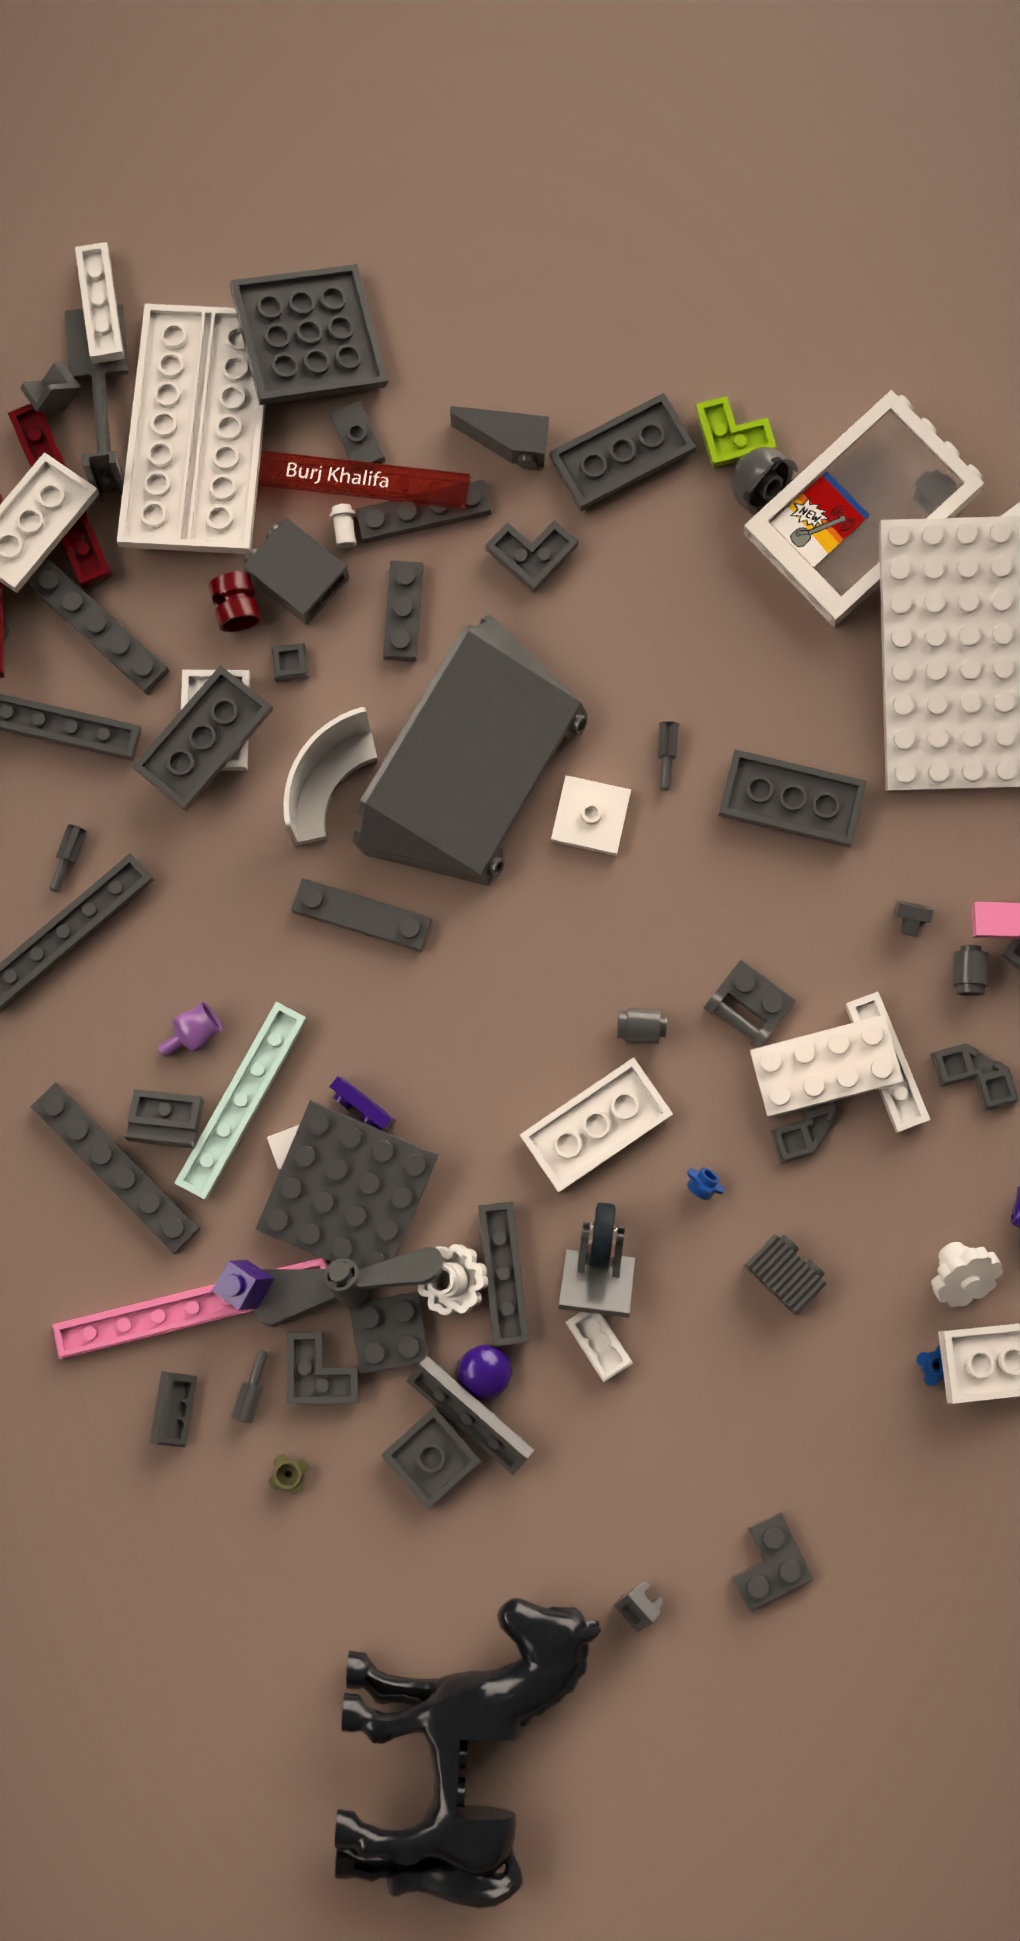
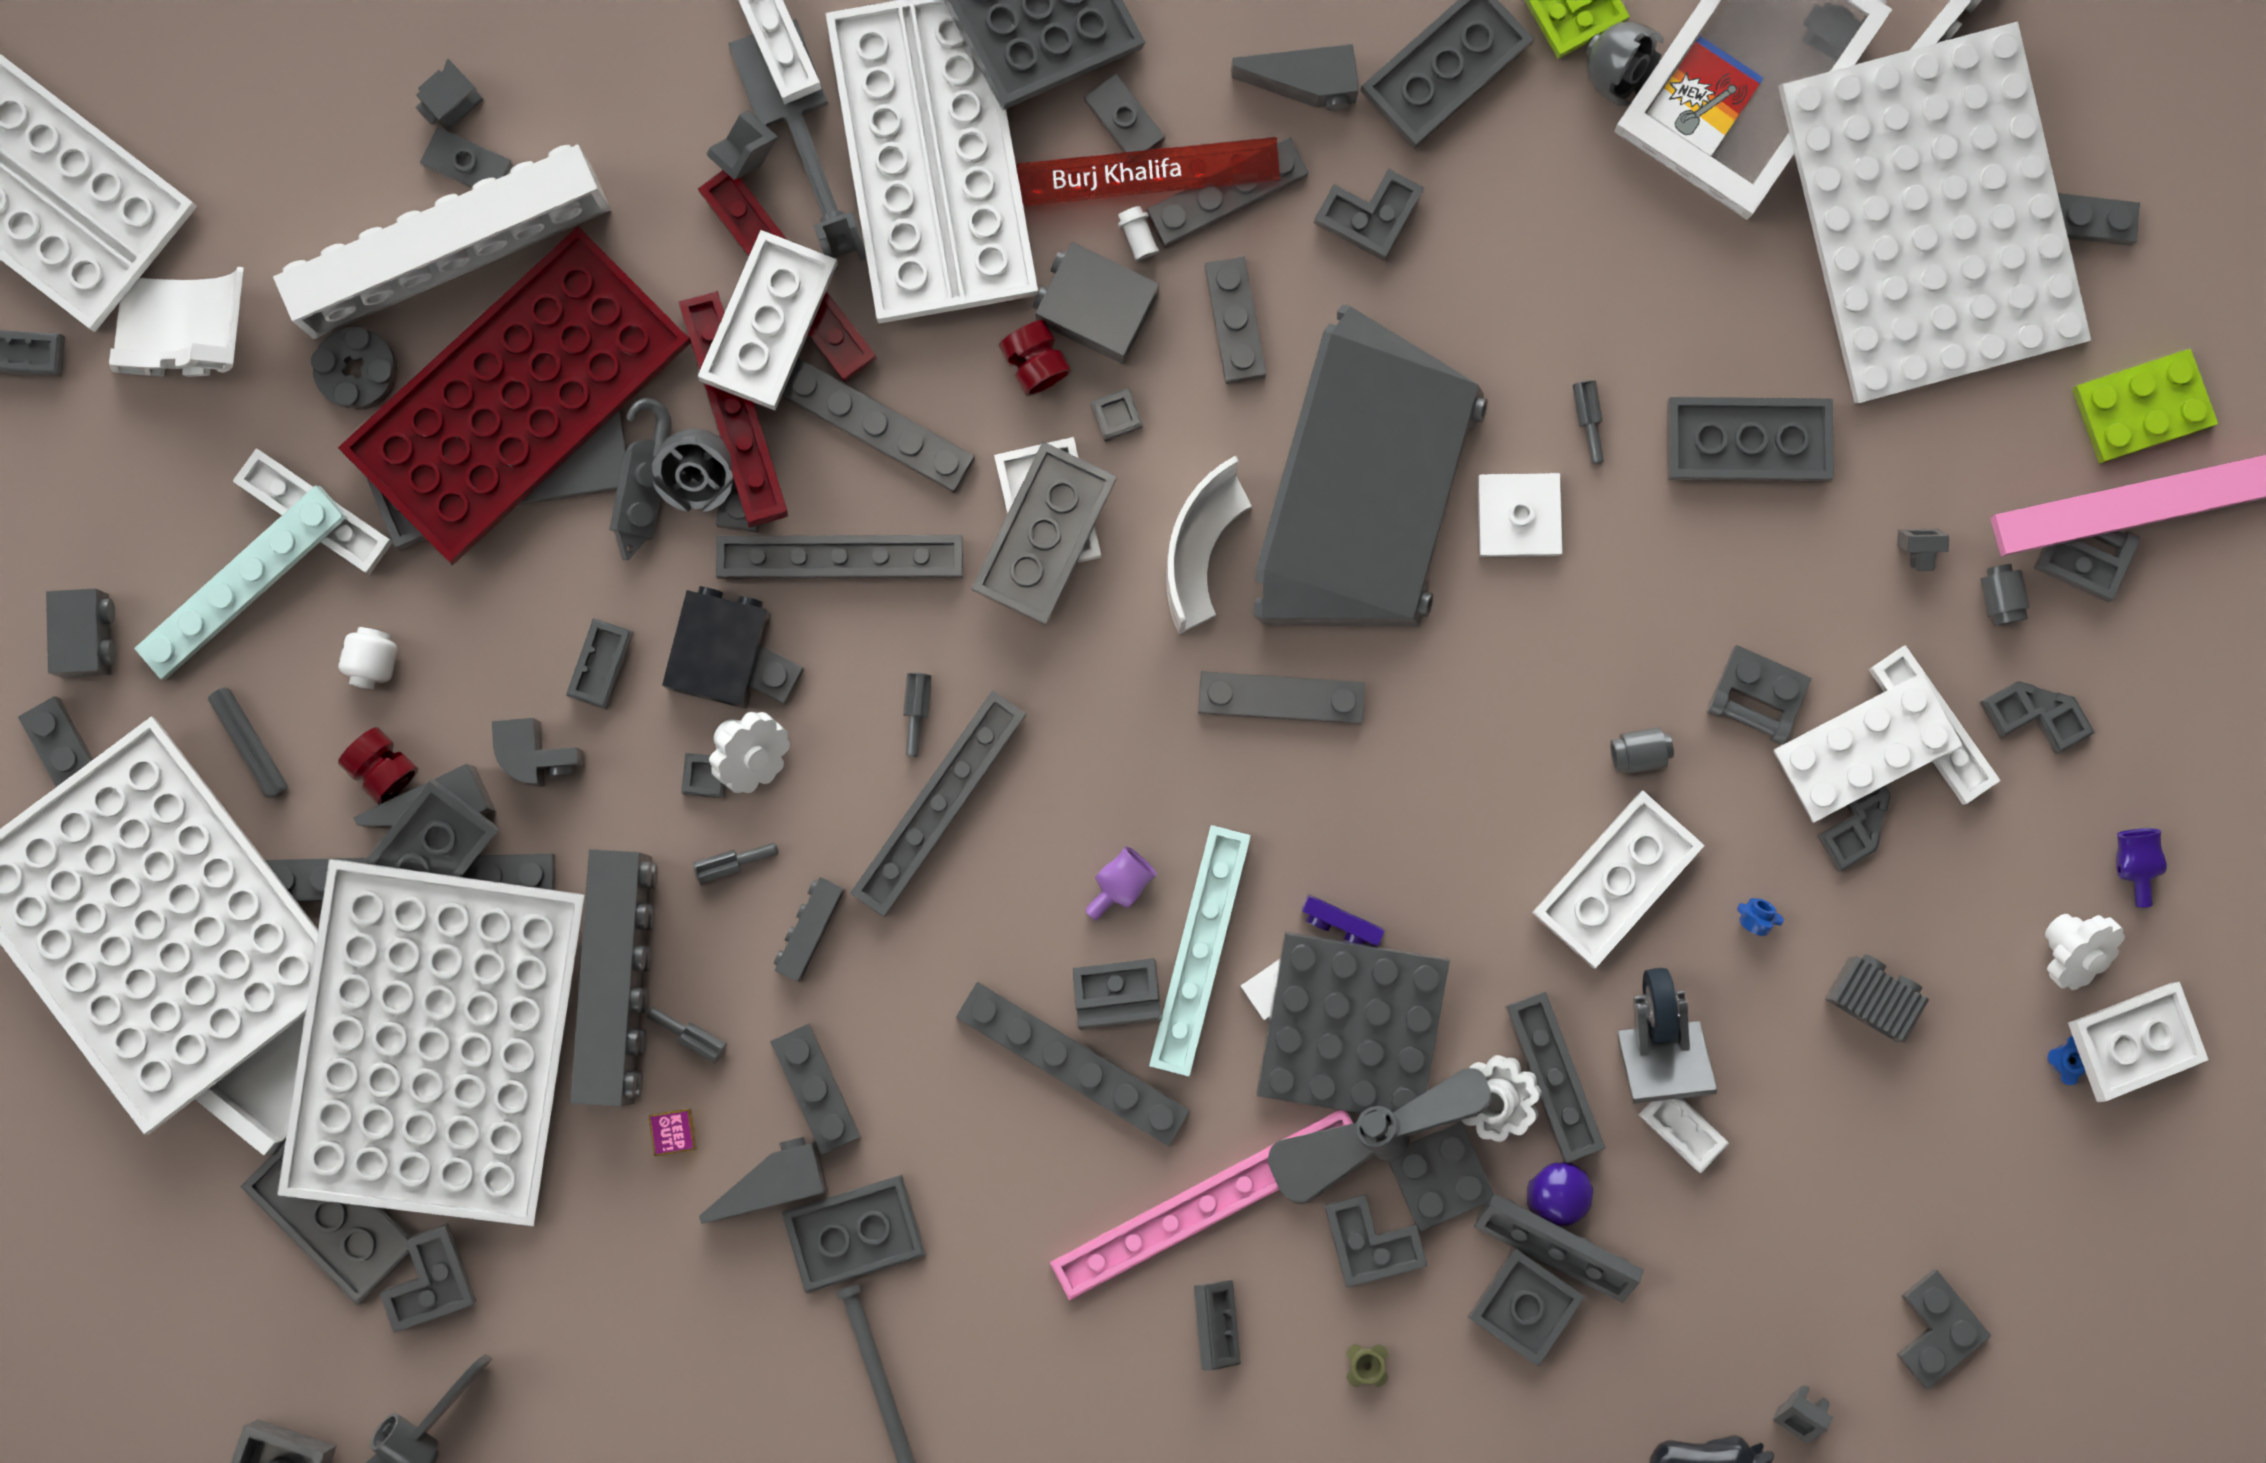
camera: 20 degrees left, 5 degrees up
brick [212,1260,274,1310] -> none
dark grey axle [232,1350,268,1423] -> none

